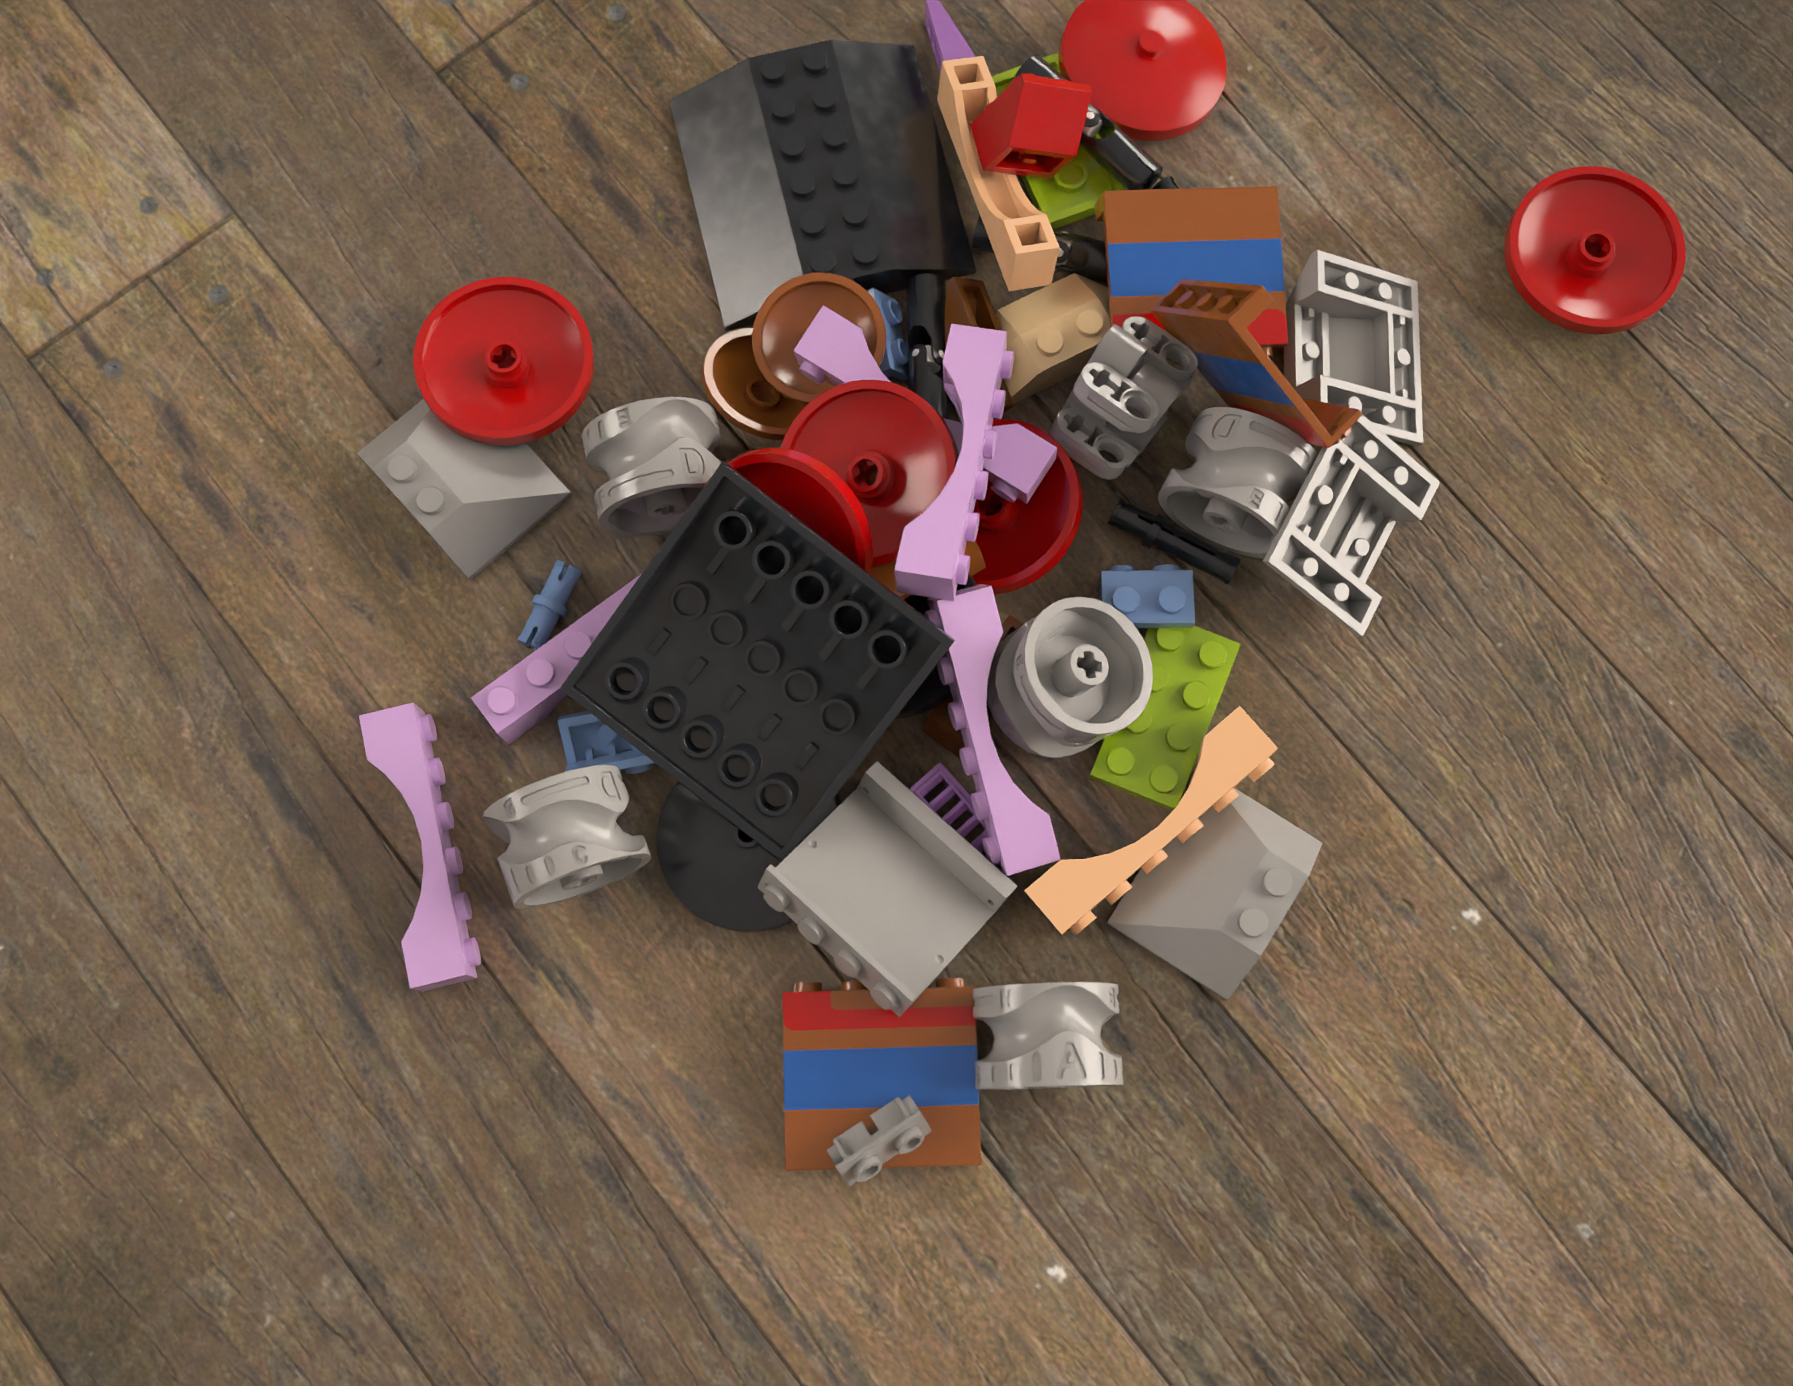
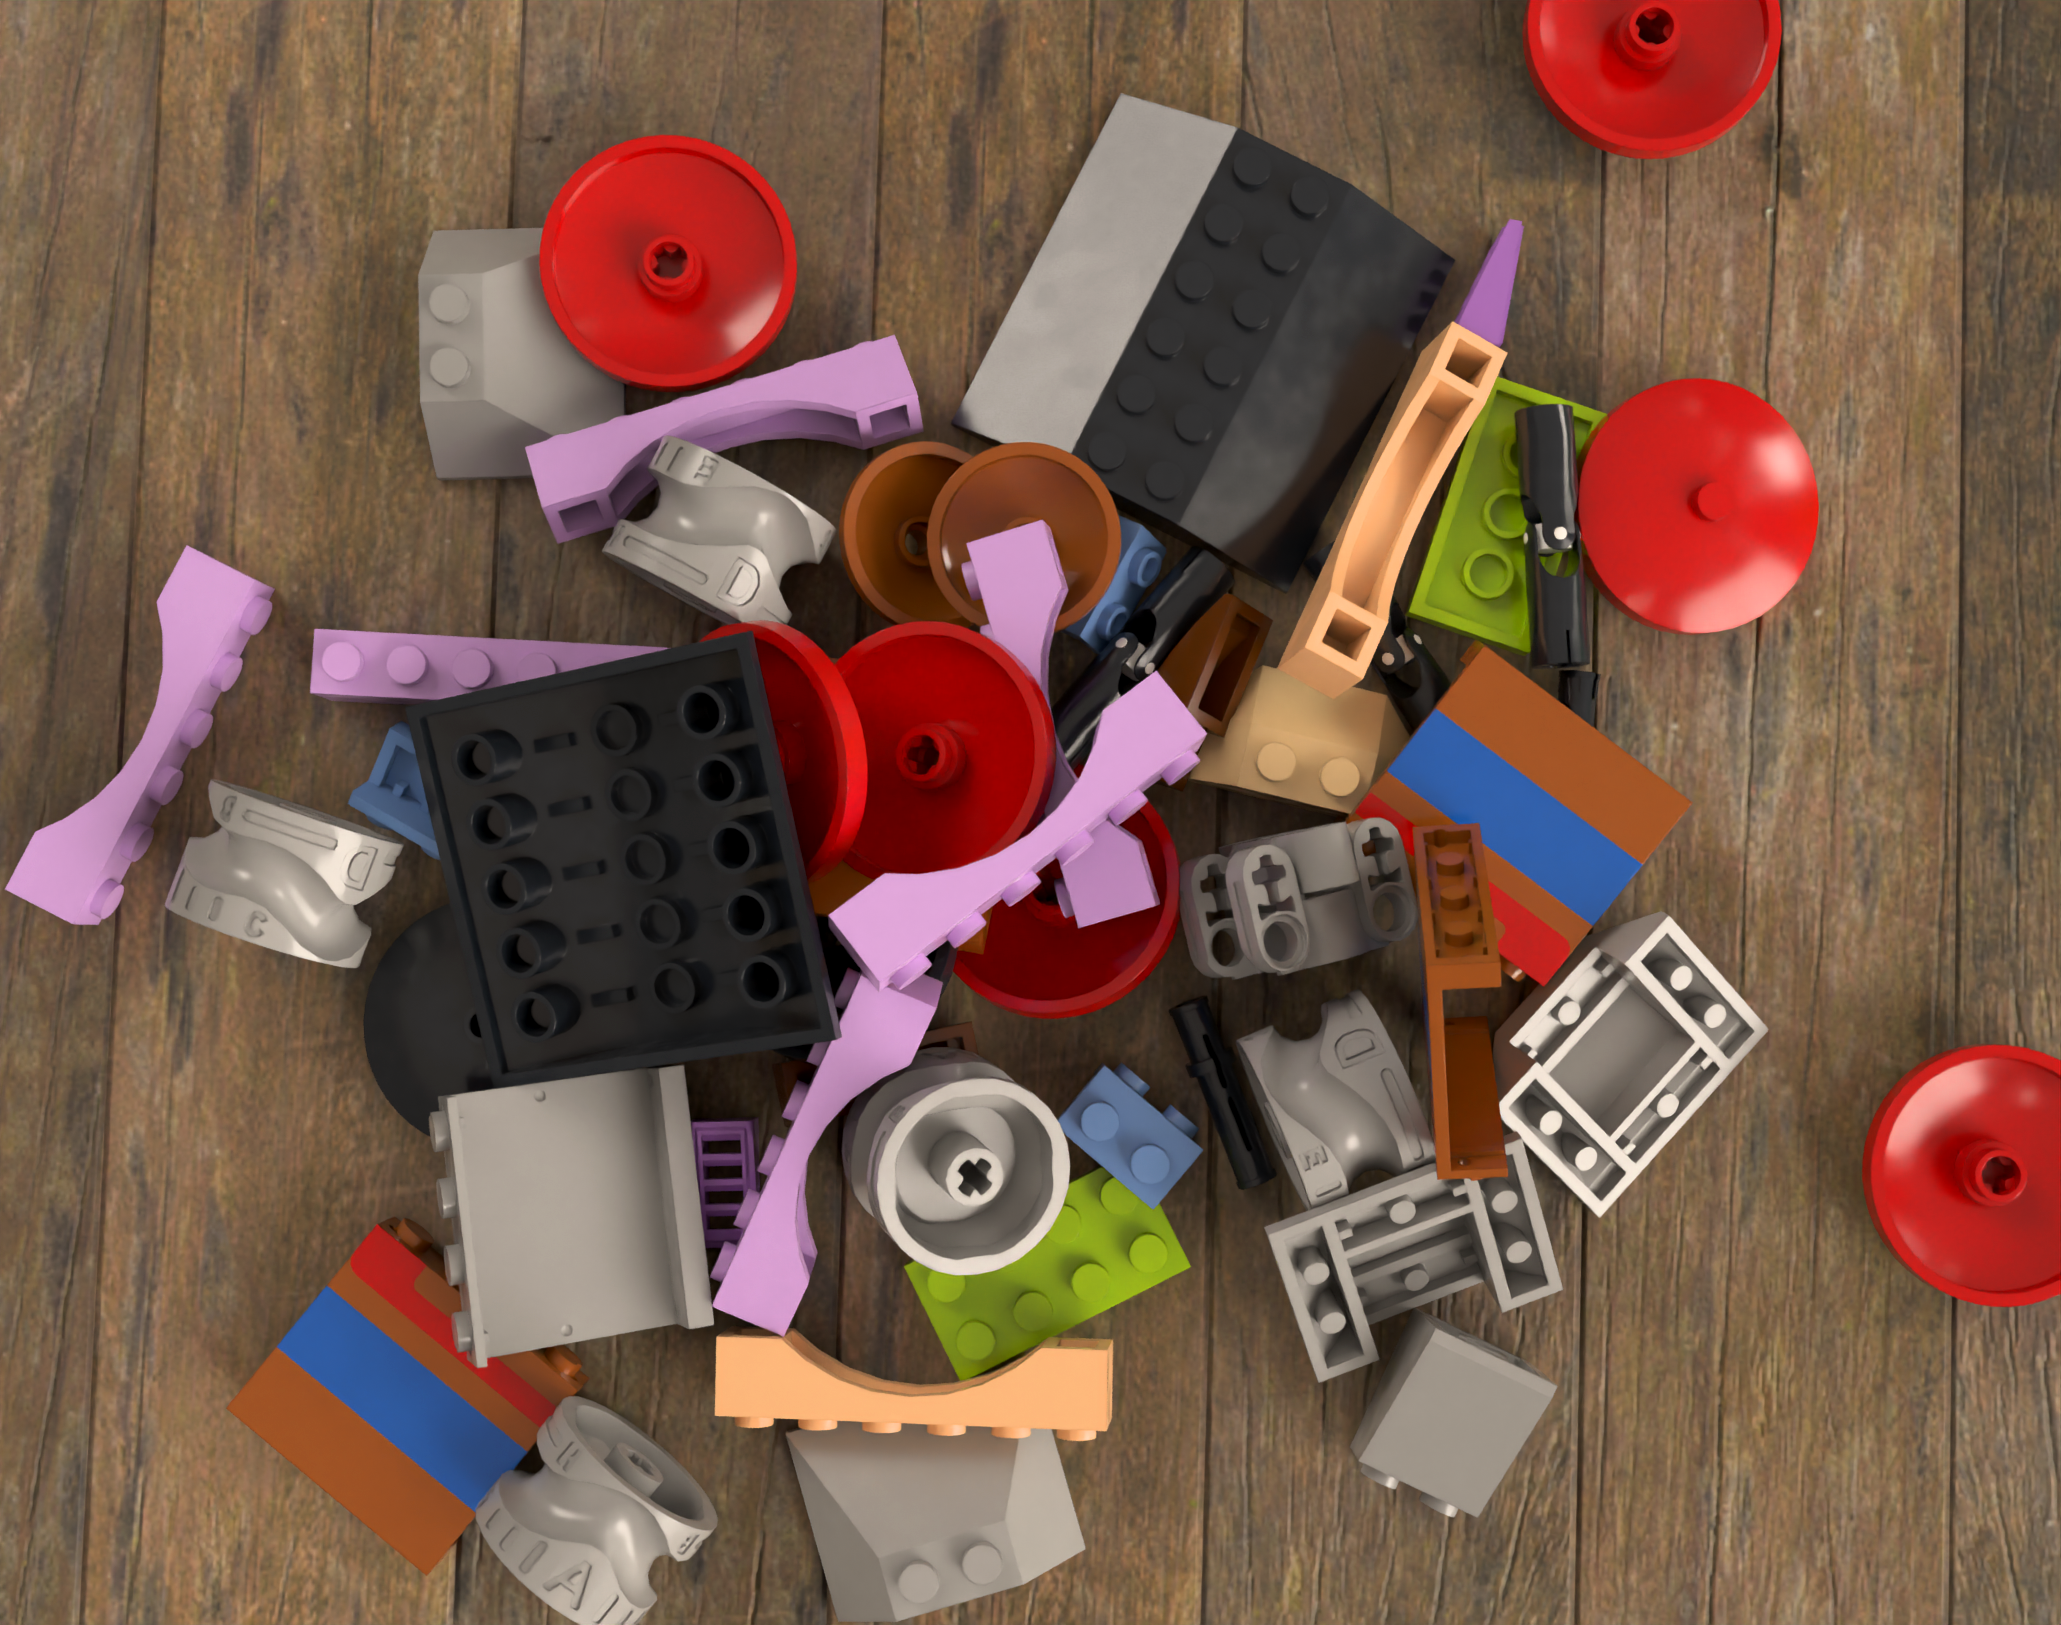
camera: 40 degrees right, 10 degrees up
medium blue pin [517,560,582,651] -> none
light grey hinge [827,1095,932,1186] -> none
red slope [970,73,1092,179] -> none
none -> lavender arch [525,335,924,544]
none -> light grey slope [1350,1308,1558,1518]

